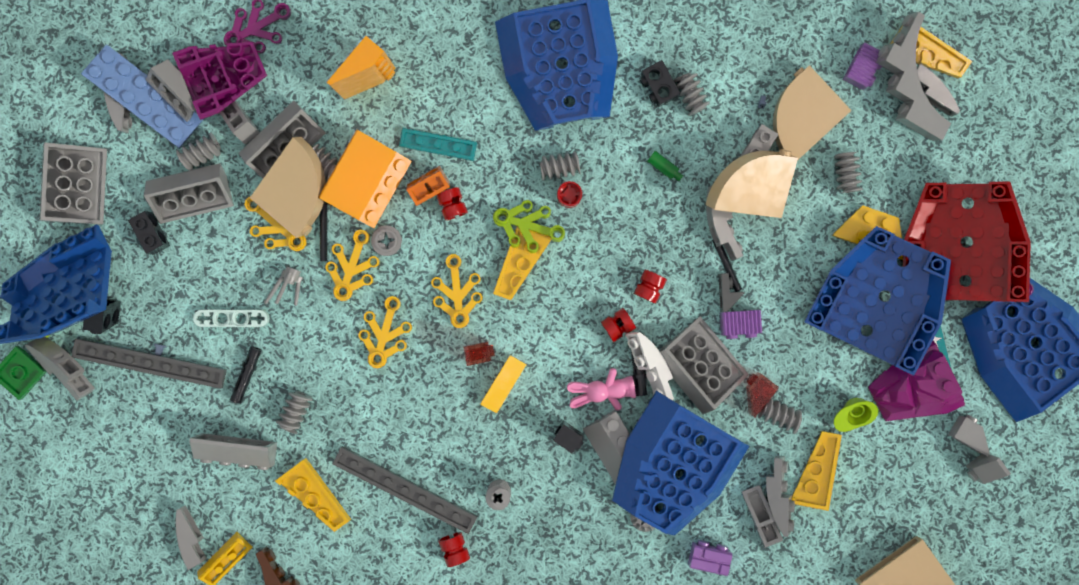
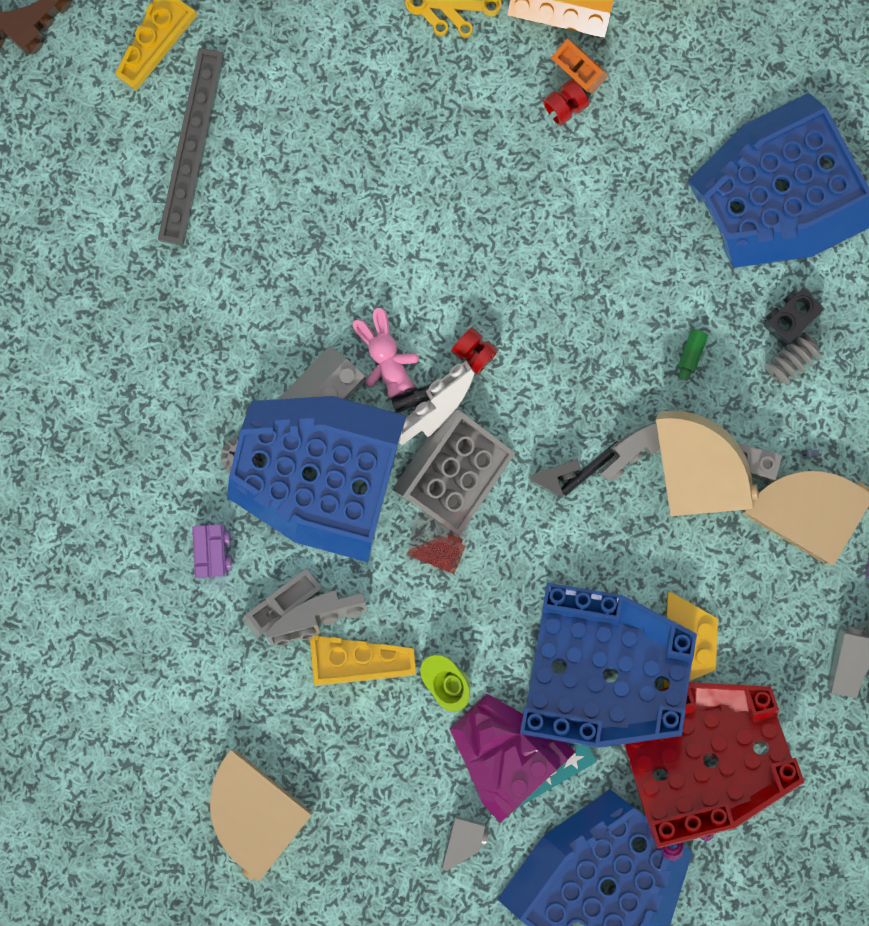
camera: 75 degrees right, 5 degrees down
yellow plant [358,296,412,368] -> none
light grey gear [371,225,402,256] -> none
teal tile [399,128,477,161] -> none
yellow plant [431,254,483,328] -> none
red wheel [438,532,470,567] -> none
clear red slope [464,341,495,366] -> none
yellow slope [480,355,527,413] -> none
light grey piece [485,479,511,510] -> none
lime plant [493,200,565,253] -> none
yellow wing [493,226,555,300] -> none
light grey piece [540,151,581,181] -> none
black brick [552,420,584,454] -> none
red wheel [557,181,582,208] -> none
red wheel [633,269,667,304] -> none
medium lavender brick [720,310,762,339] -> none
light grey piece [758,397,802,434] -> none
light grey piece [834,152,863,193] -> none
light grey slope [966,454,1011,484] -> none

